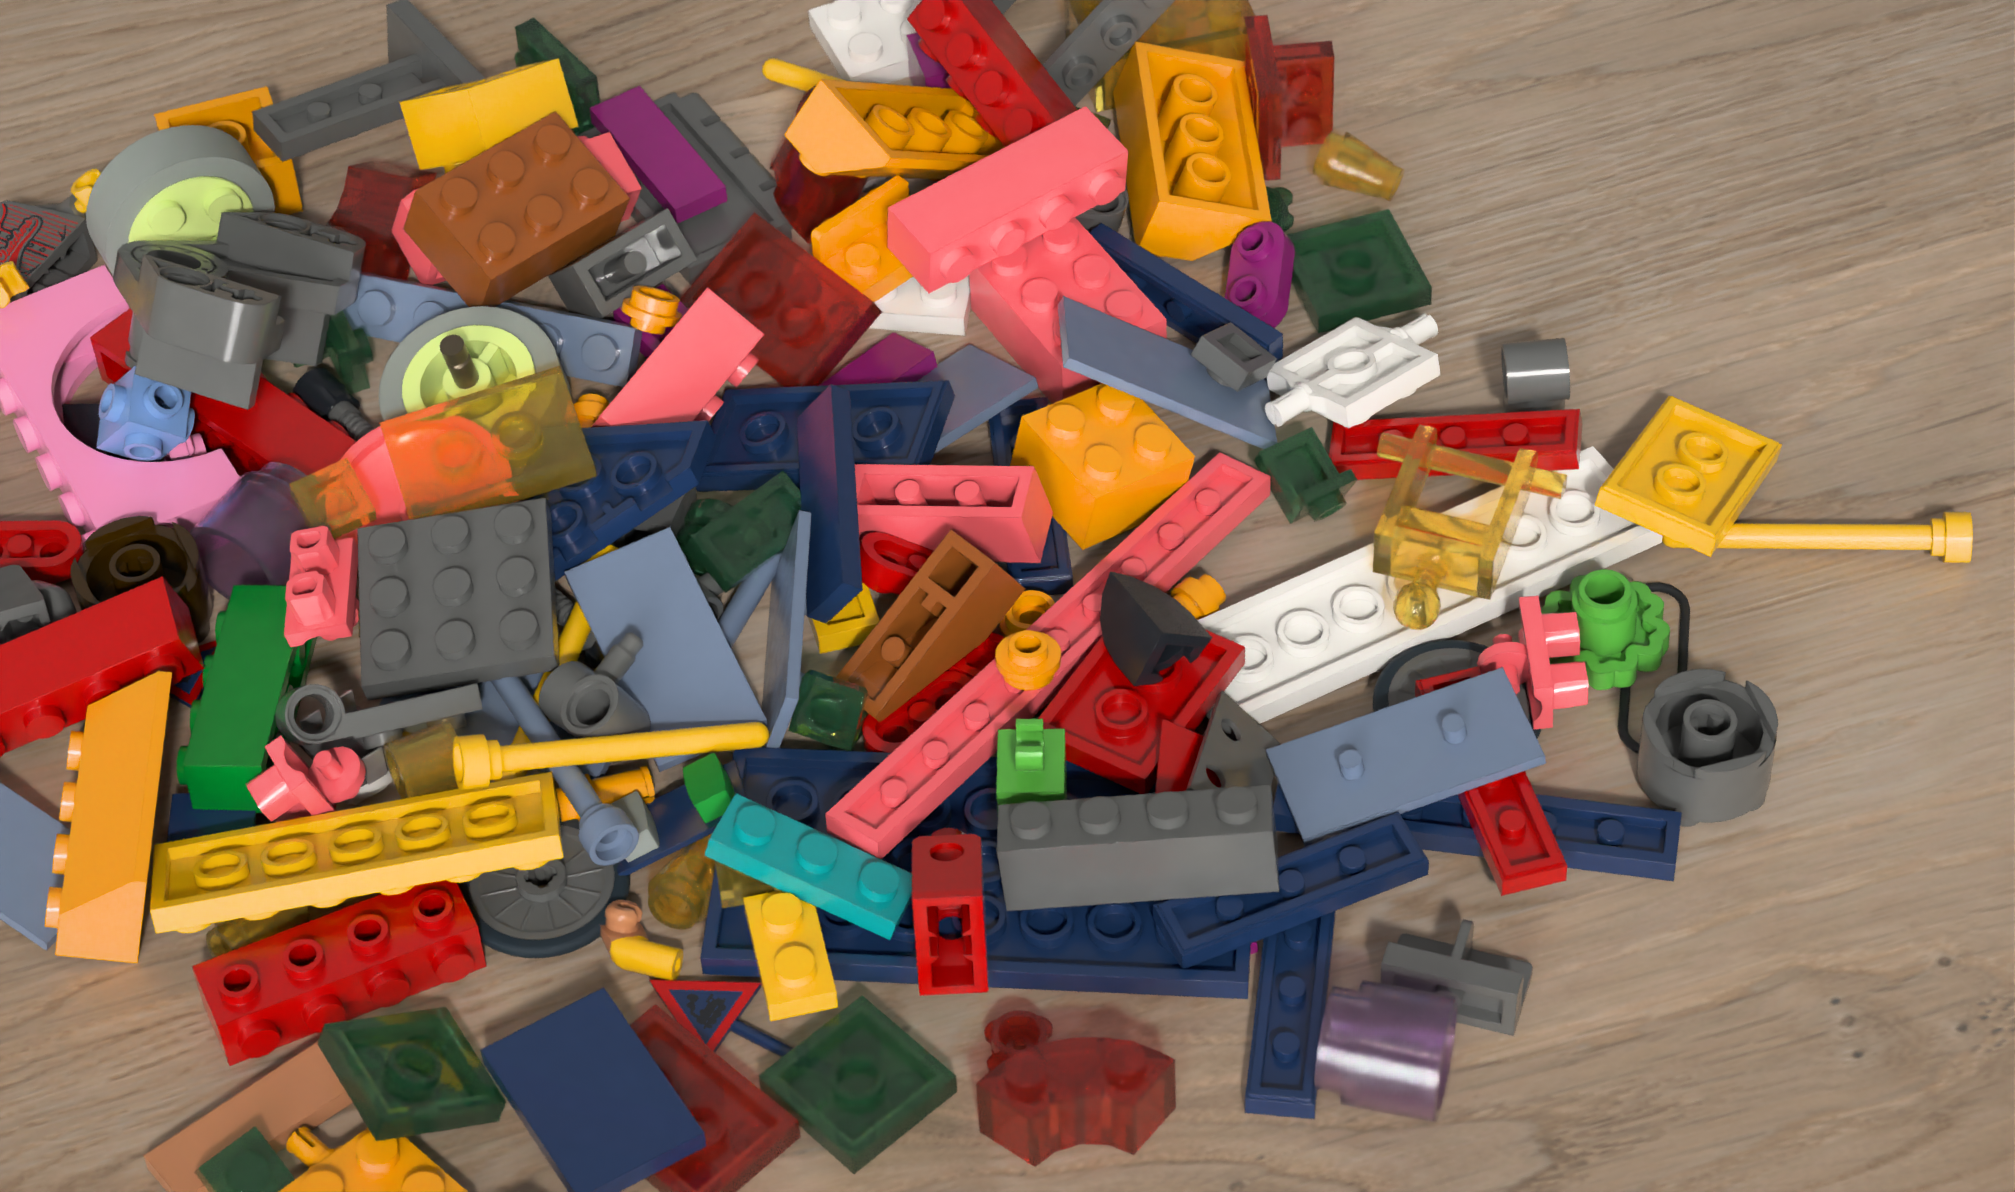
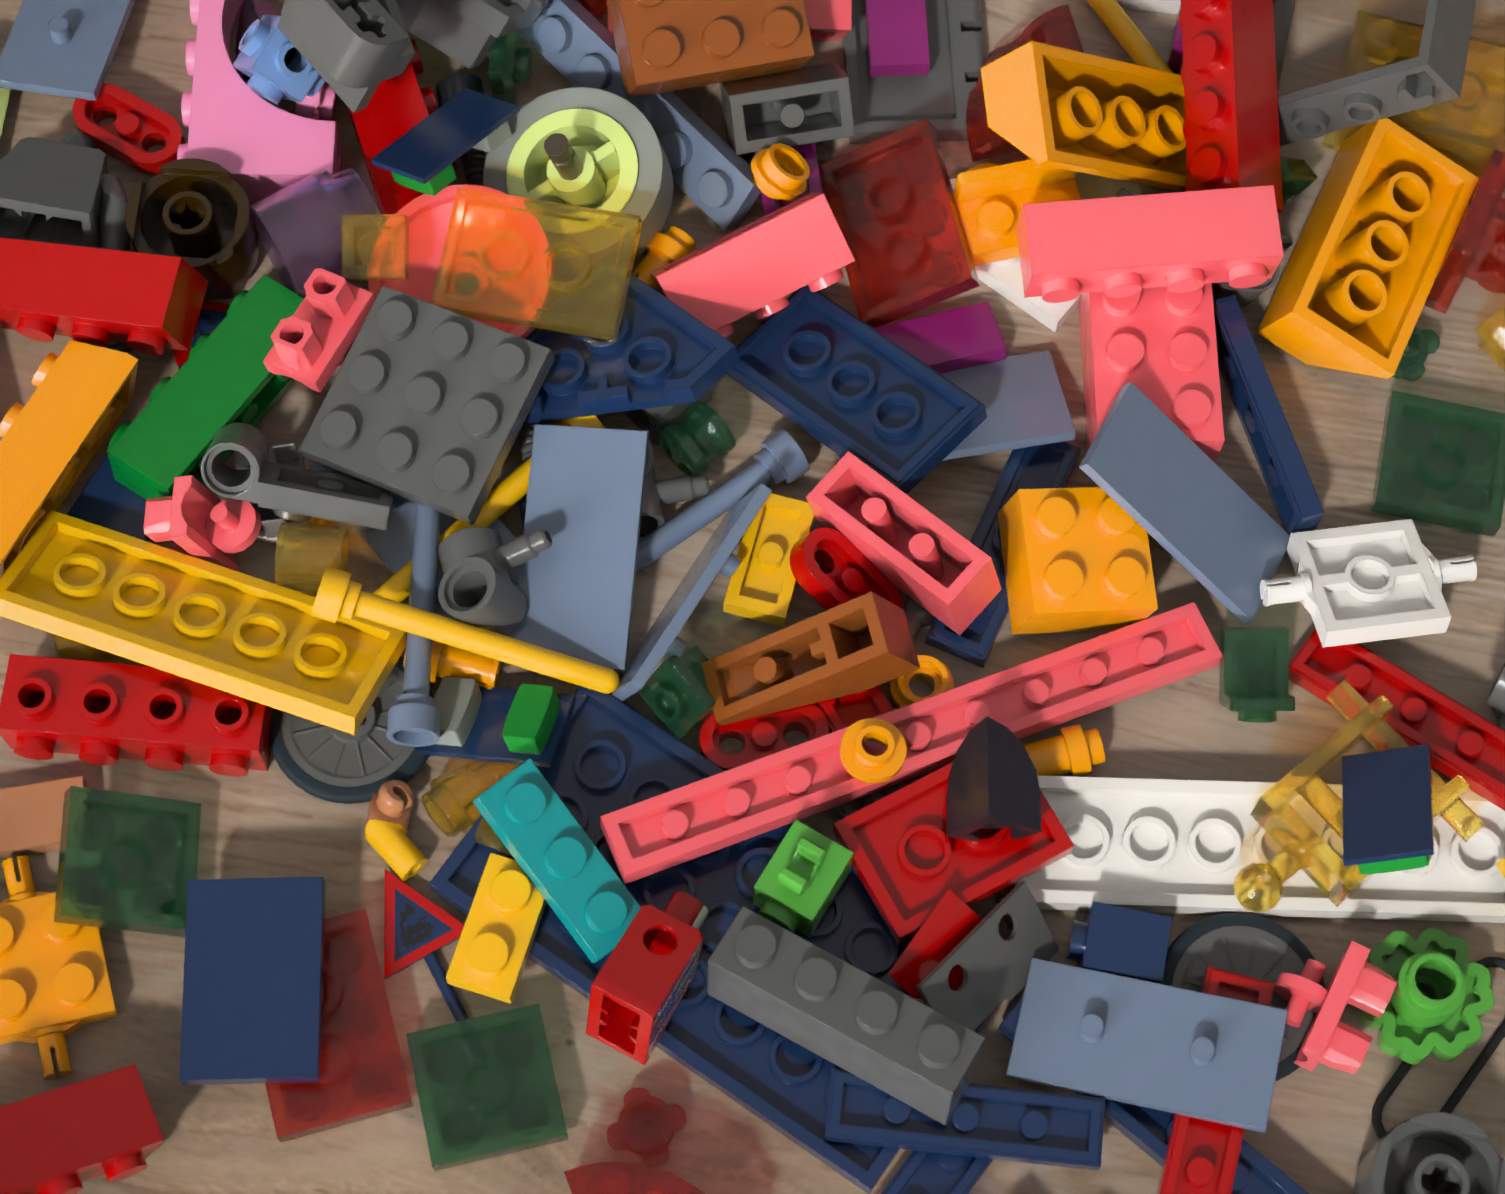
camera: 25 degrees right, 20 degrees up
clear green plate [685,471,801,593] -> none
dark blue tile [797,384,863,623] -> none
dark grey plate [1191,322,1277,392] -> none
magenta plate [1225,221,1295,328] -> none
none -> dark blue piece [371,88,520,195]
none -> dark blue brick [1066,901,1172,984]
none -> dark blue piece [1342,744,1434,874]

